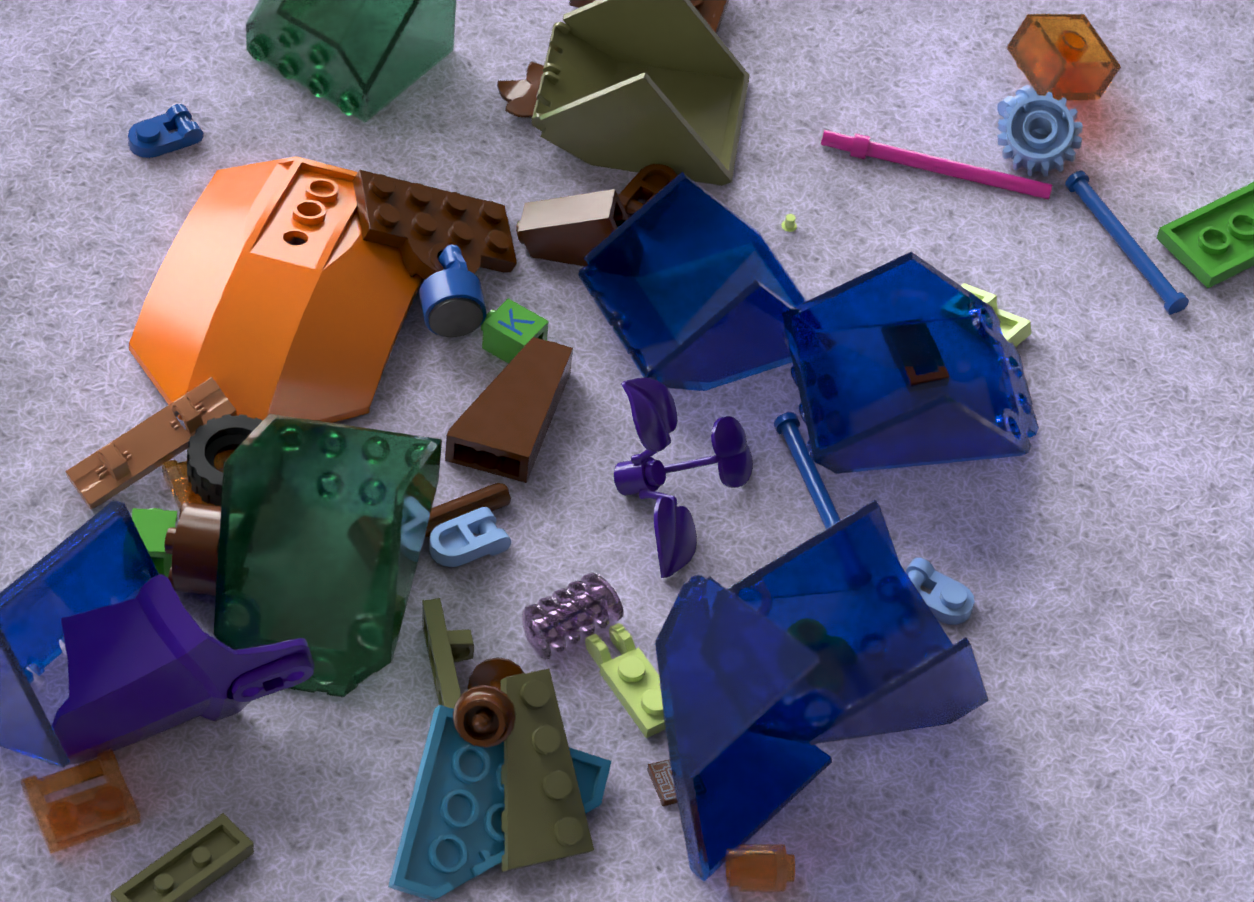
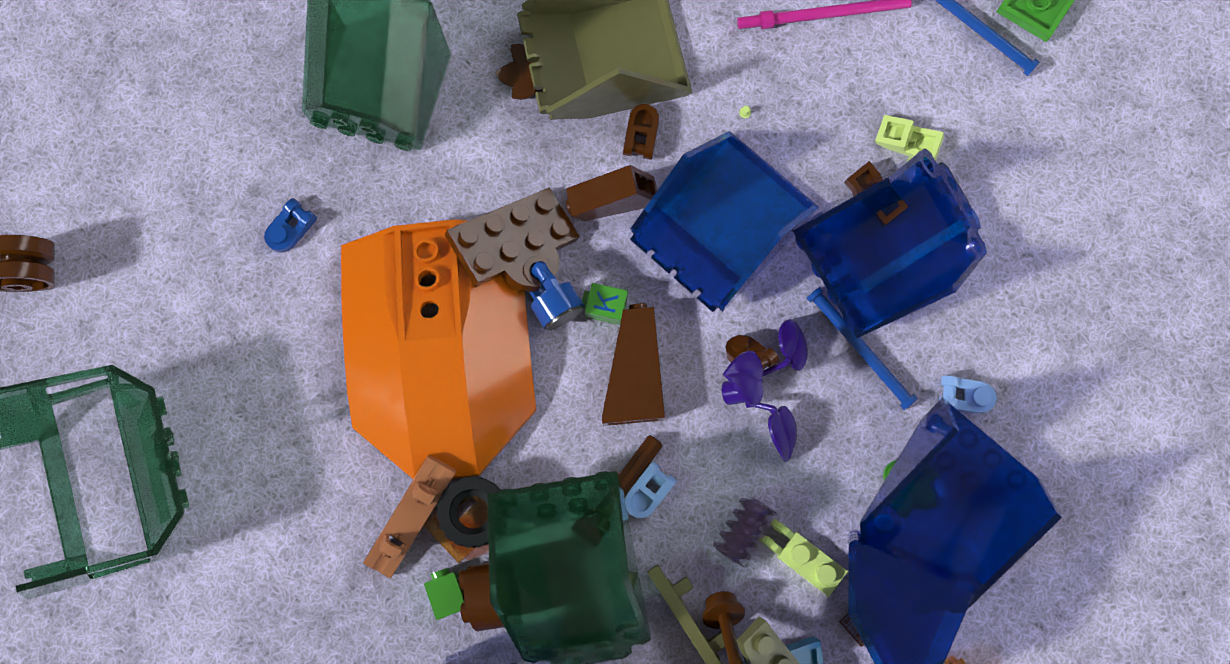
camera: 10 degrees left, 30 degrees up
none -> reddish brown plate [725,335,779,370]

